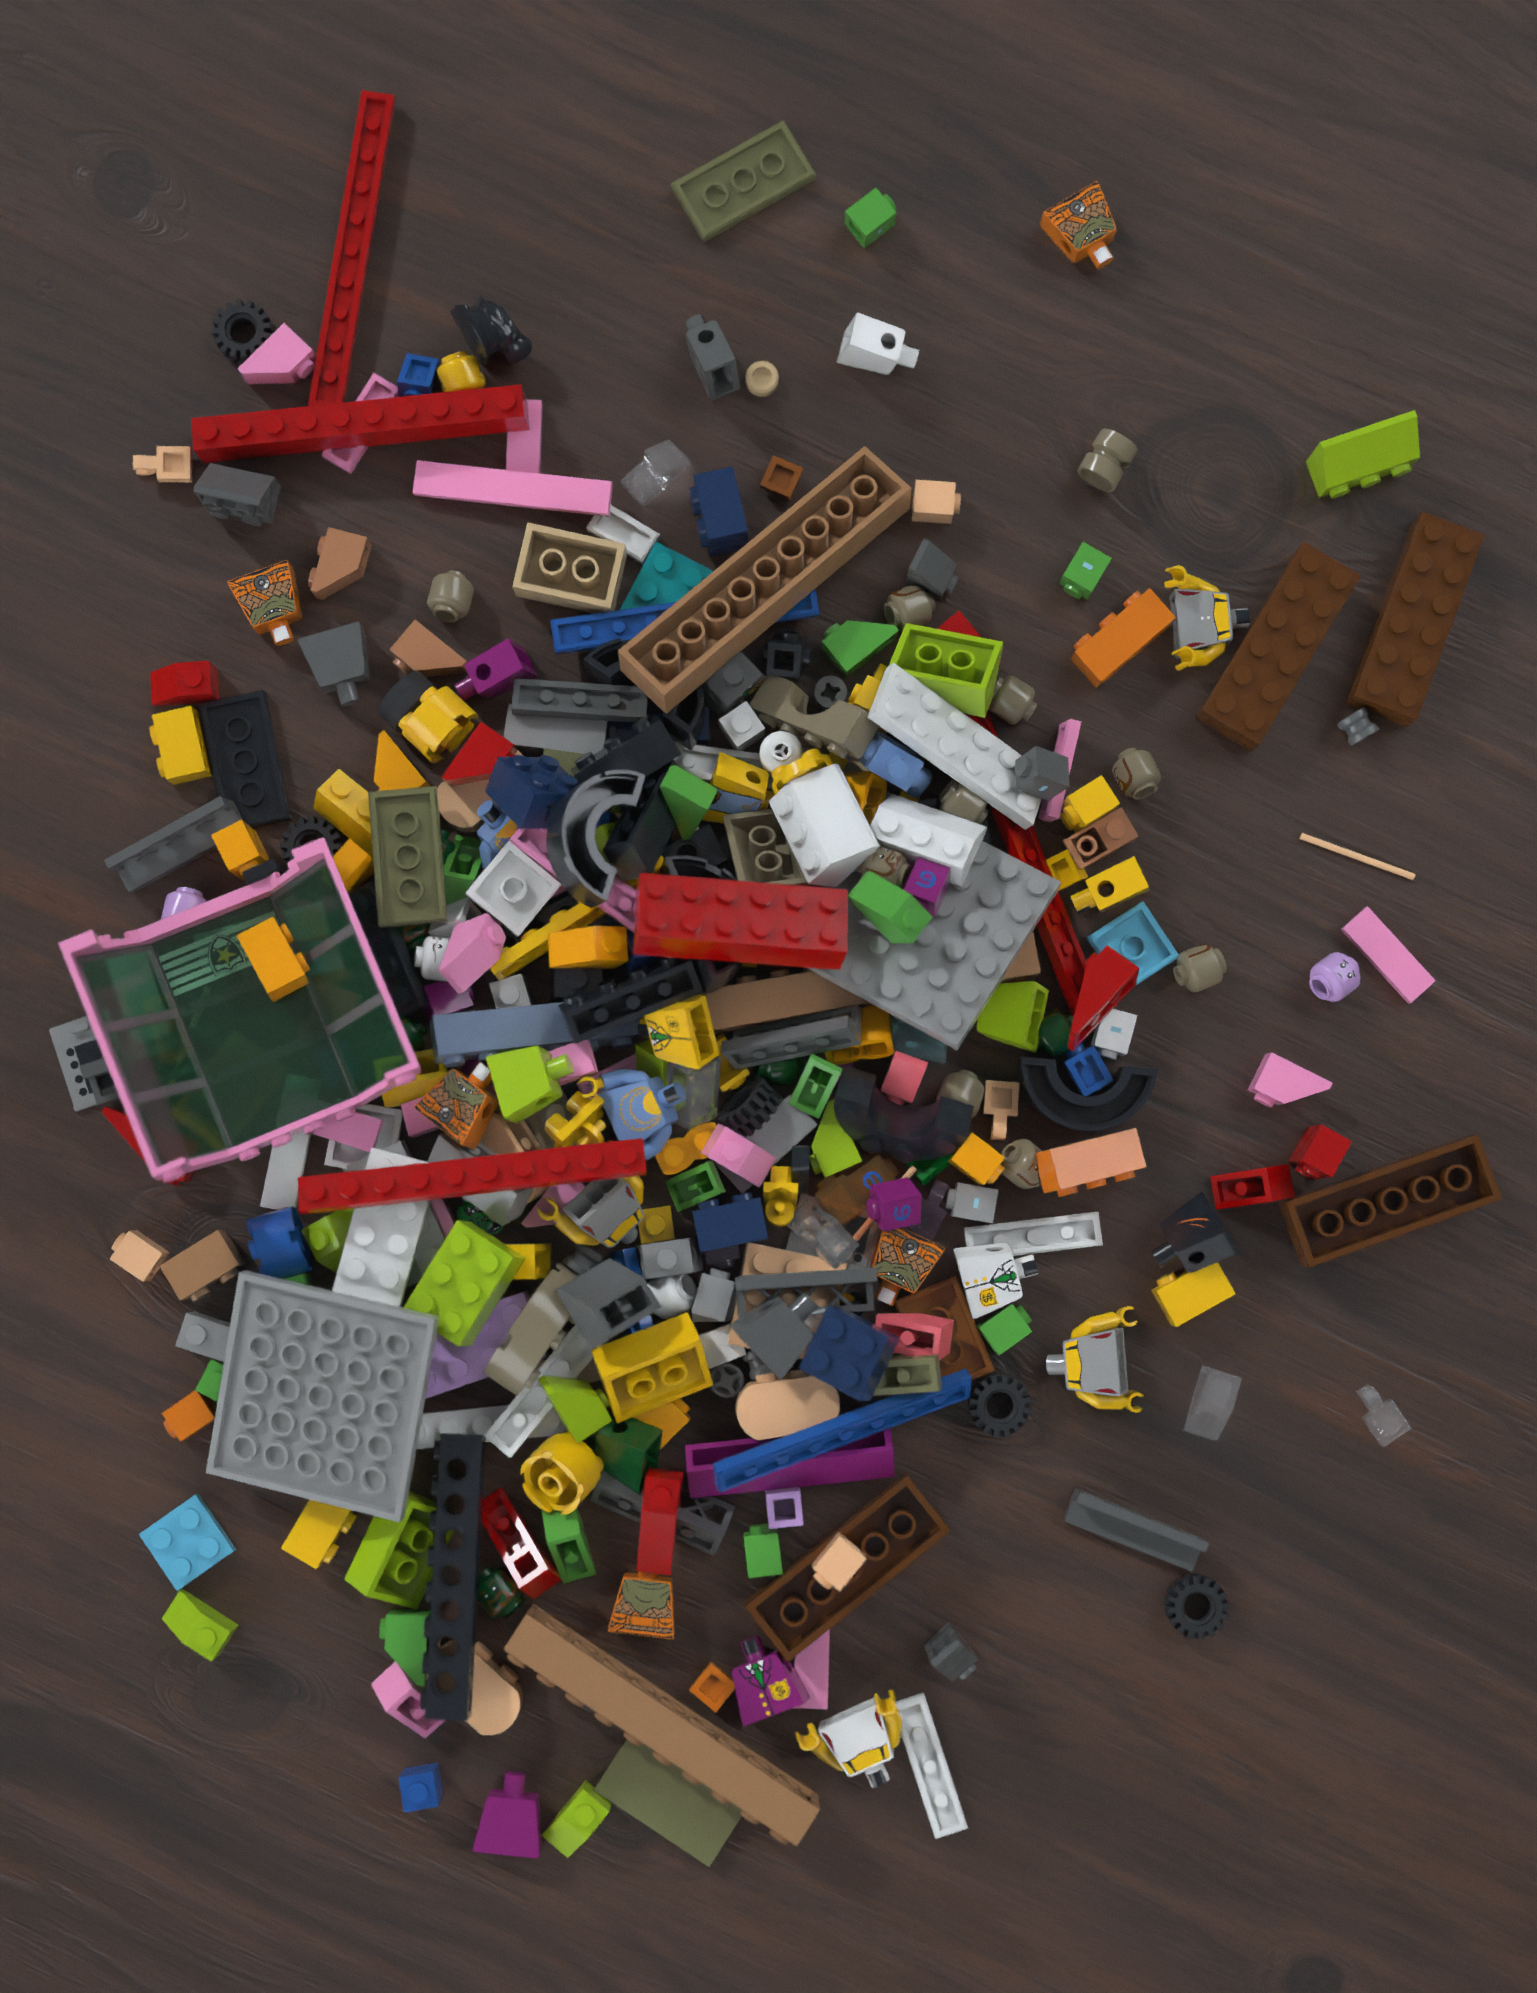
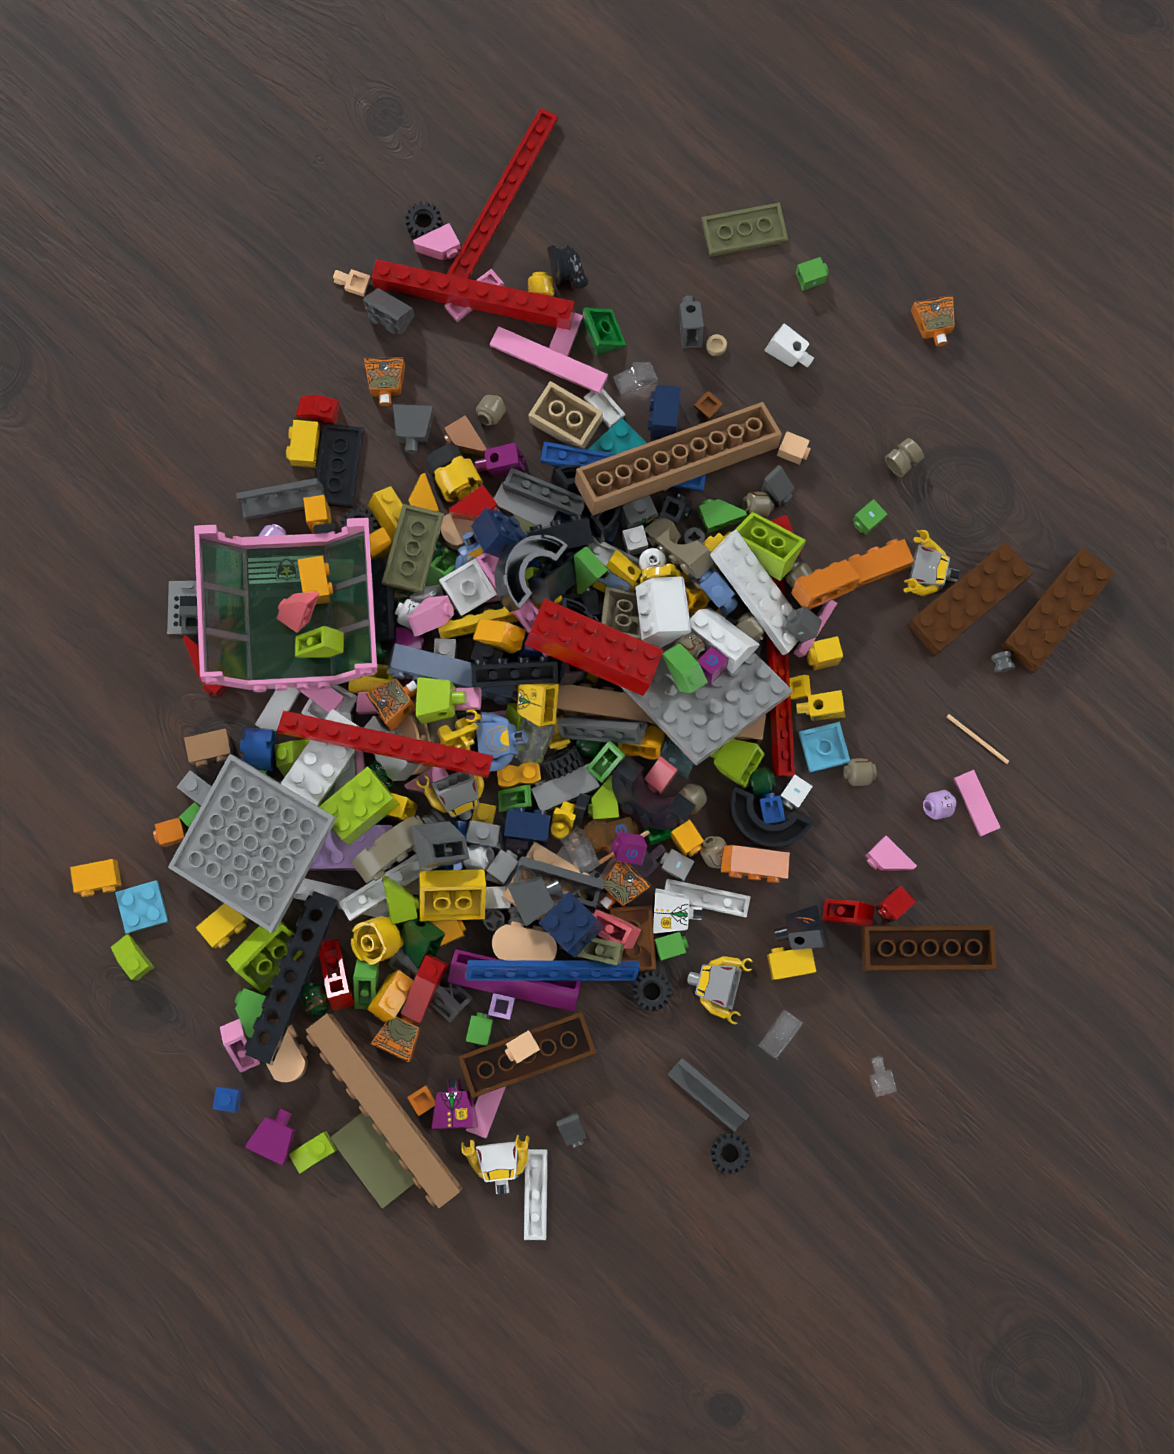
camera: 20 degrees right, 5 degrees down
light nougat brick [110,1230,170,1282] -> none
nougat slope [308,527,372,600] -> none
blue bracket [397,353,439,397] -> none
bright pink slope [701,1124,777,1188] -> none
light nougat plate [983,1080,1020,1141] -> none
nougat slope [1063,807,1138,870] -> none
red slope [1068,945,1139,1051] -> none
dark tan head [1112,748,1162,800] -> none
lime slope [1306,410,1420,499] -> none
none -> light orange brick [70,859,122,897]
none -> coral slope [277,591,319,633]
none -> lime slope [295,626,344,658]
none -> light orange brick [367,970,414,1022]
none -> green slope [583,307,626,356]
none -> orange brick [791,559,860,610]

